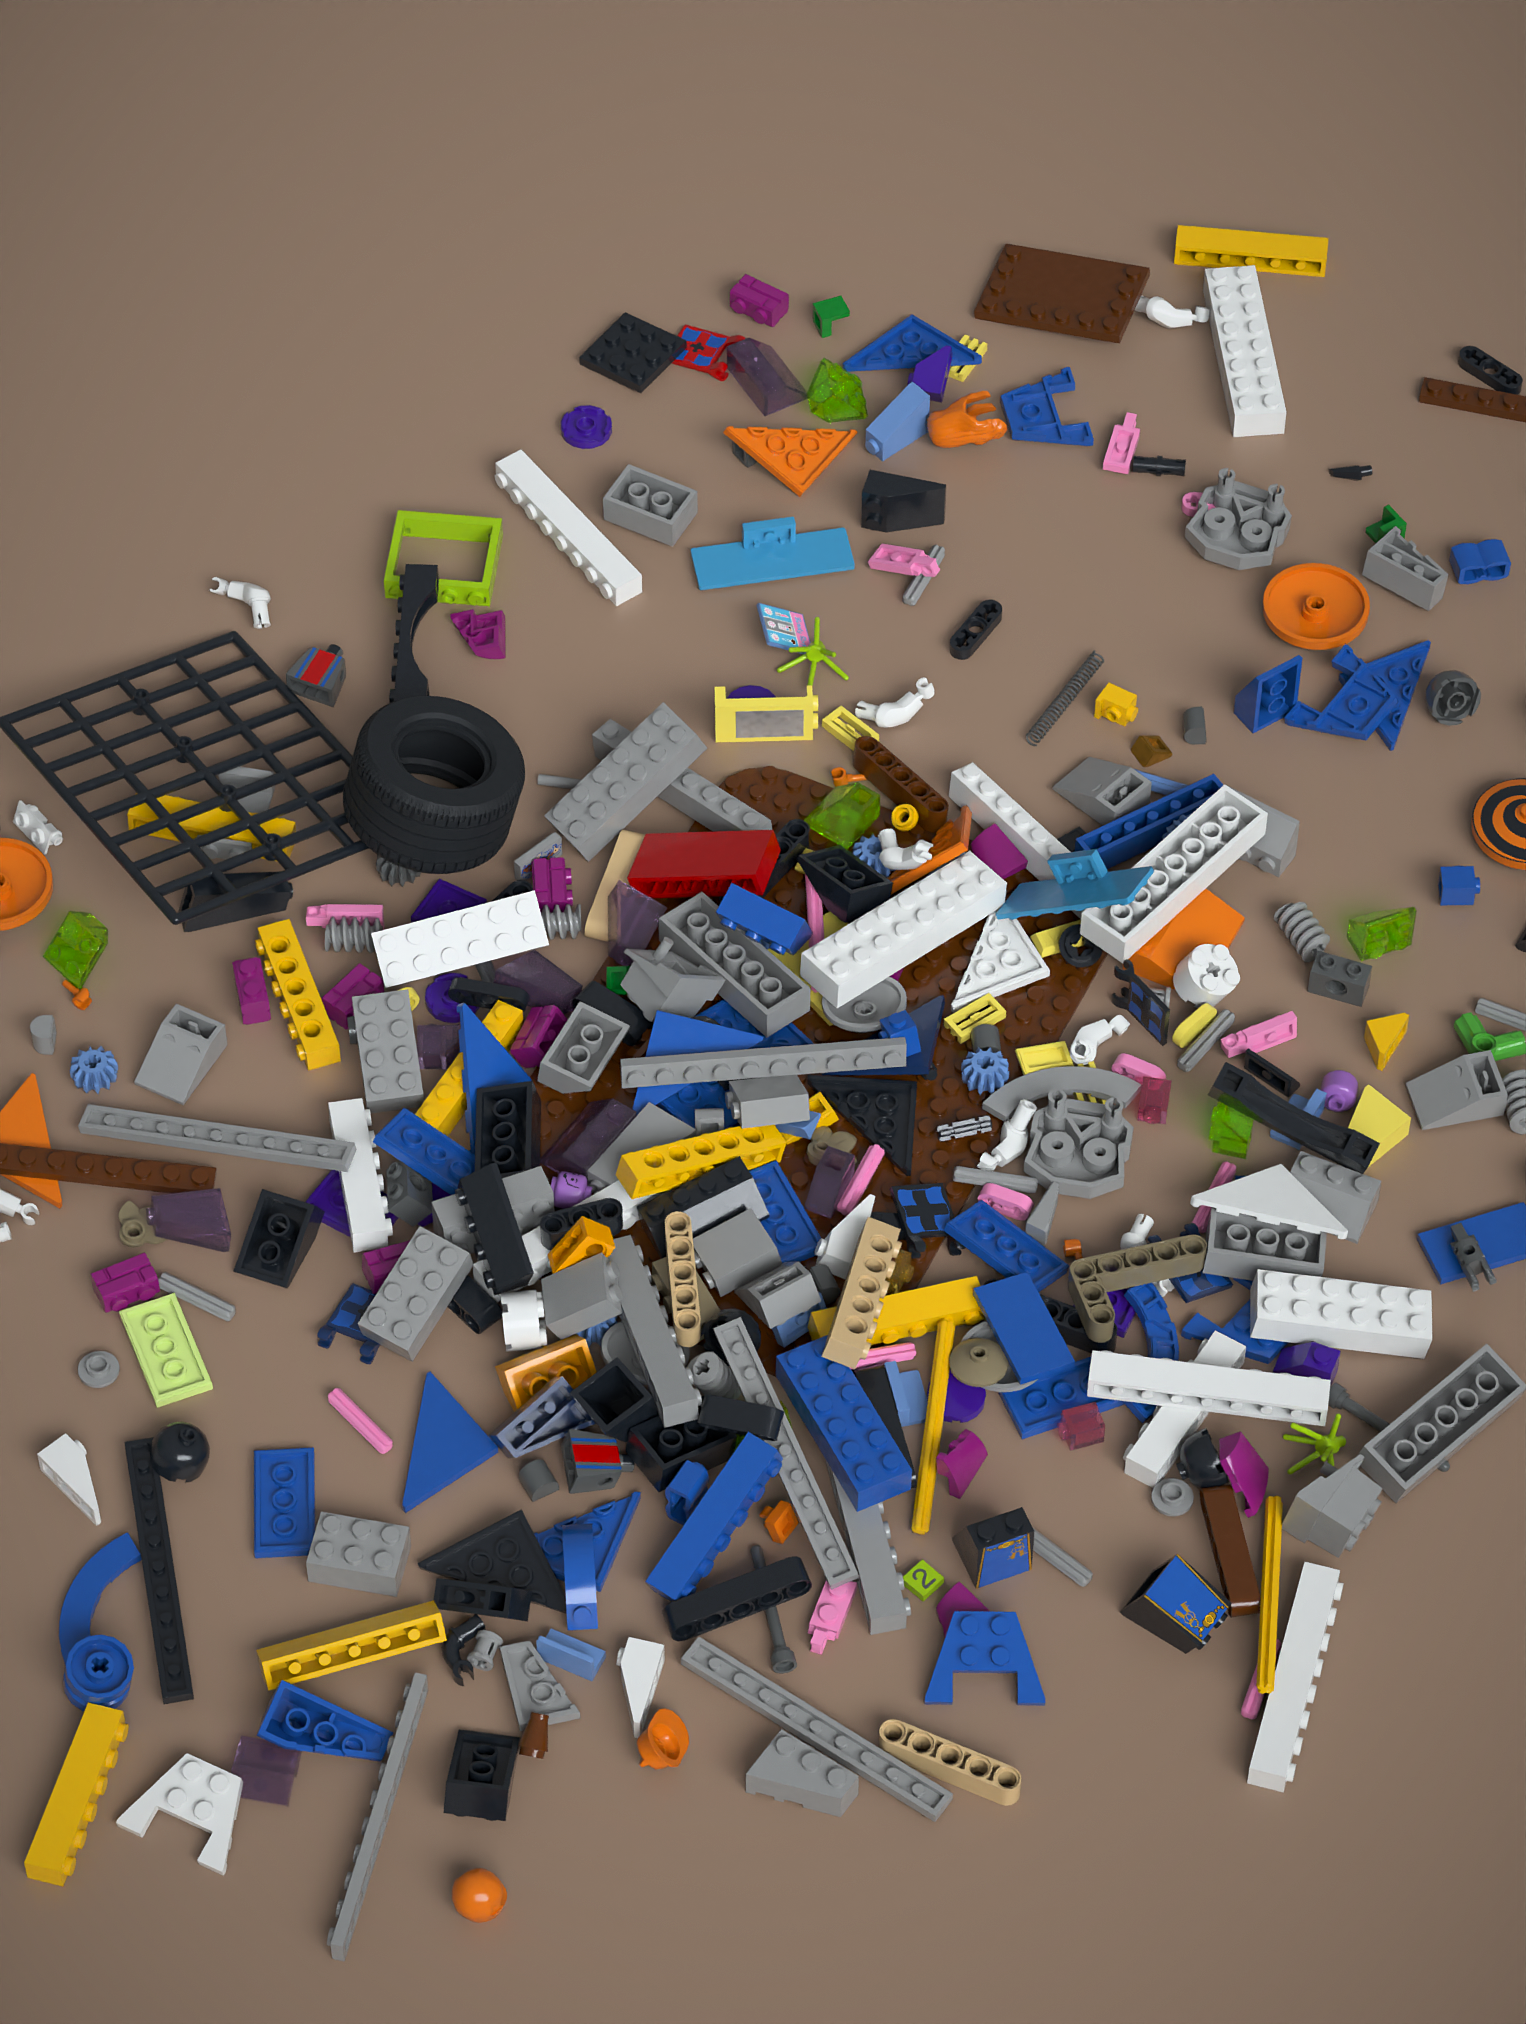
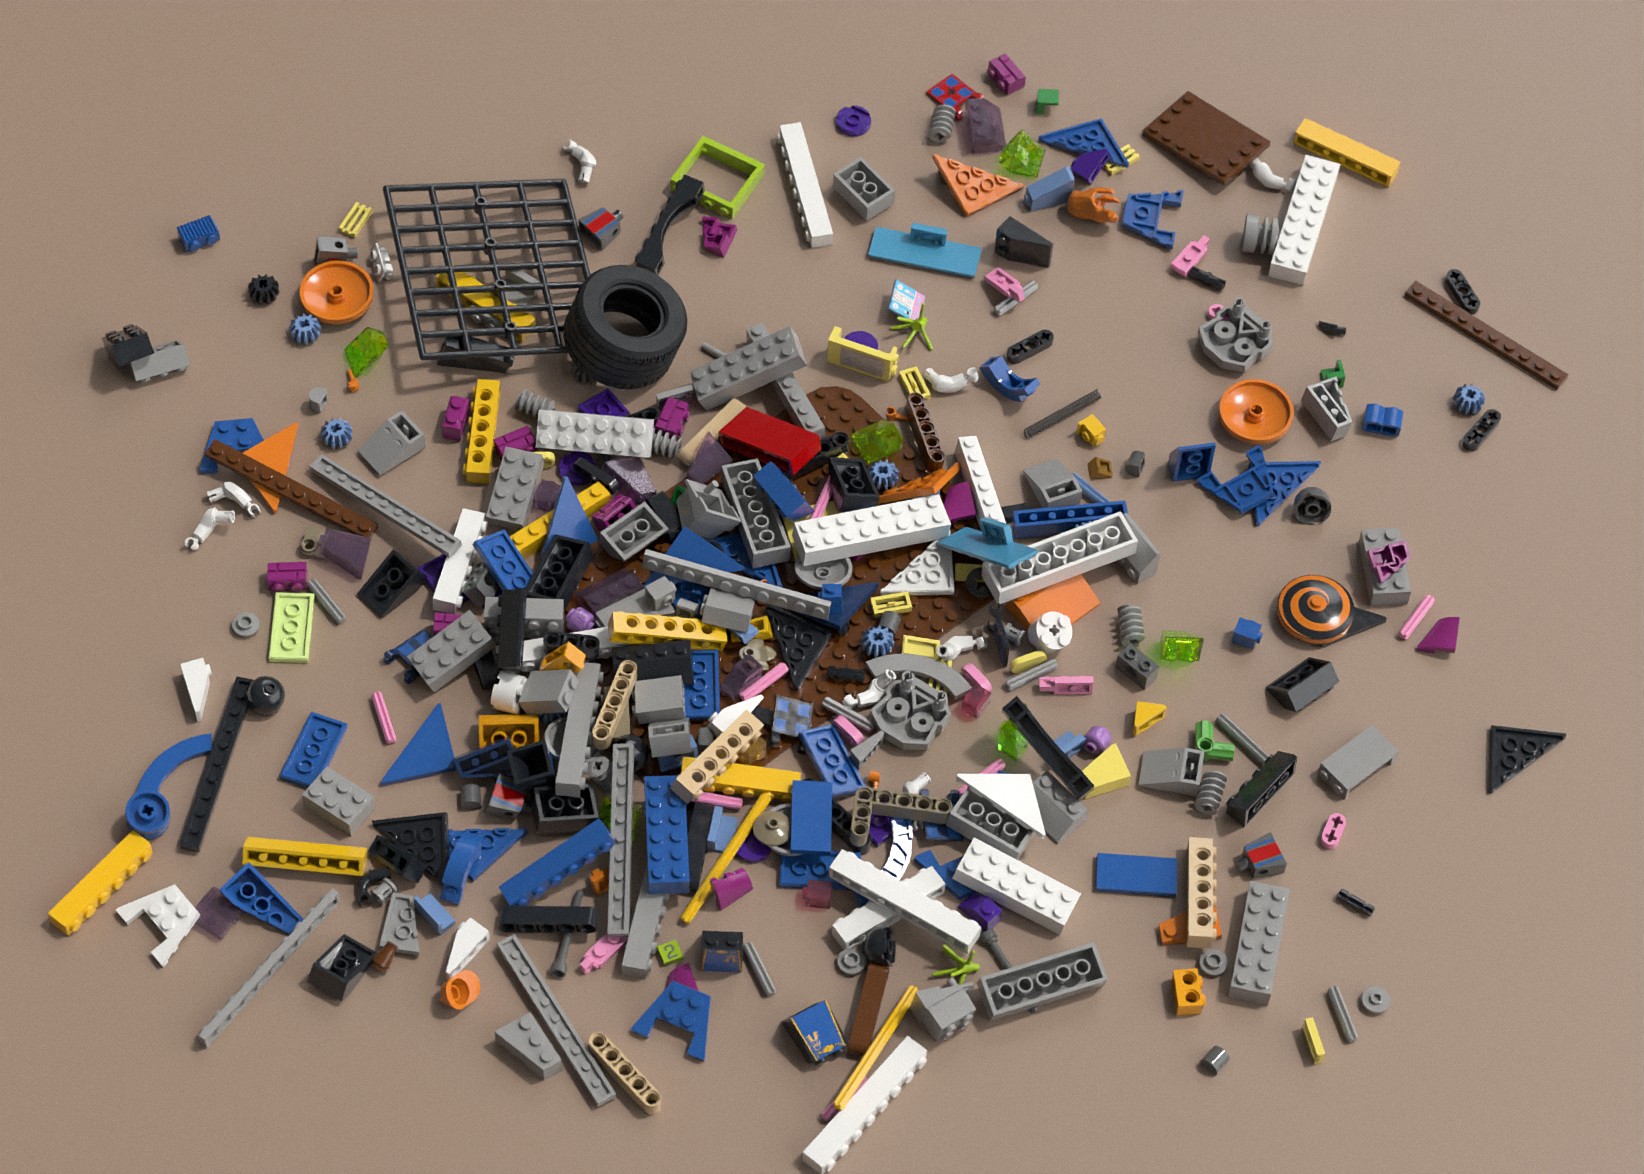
camera: 20 degrees right, 5 degrees up
bright pink hinge [306,904,384,930] -> none
orange helmet [452,1868,507,1923] -> none
black plate [579,312,687,393] -> none
blue brick [665,1460,709,1526] -> none
black beam [697,1394,784,1441] -> none
white arm [878,829,933,870] -> none
yellow plate [891,804,919,831] -> none
magenta slope [1219,1431,1269,1518] -> none
black slope [1244,1048,1300,1097] -> none
dark grey hinge [1450,1223,1497,1292] -> none
none -> light grey brick [645,576,676,611]
none -> light grey piece [928,105,956,144]
none -> blue arch [979,356,1040,402]
none -> light grey wheel [1242,214,1279,255]

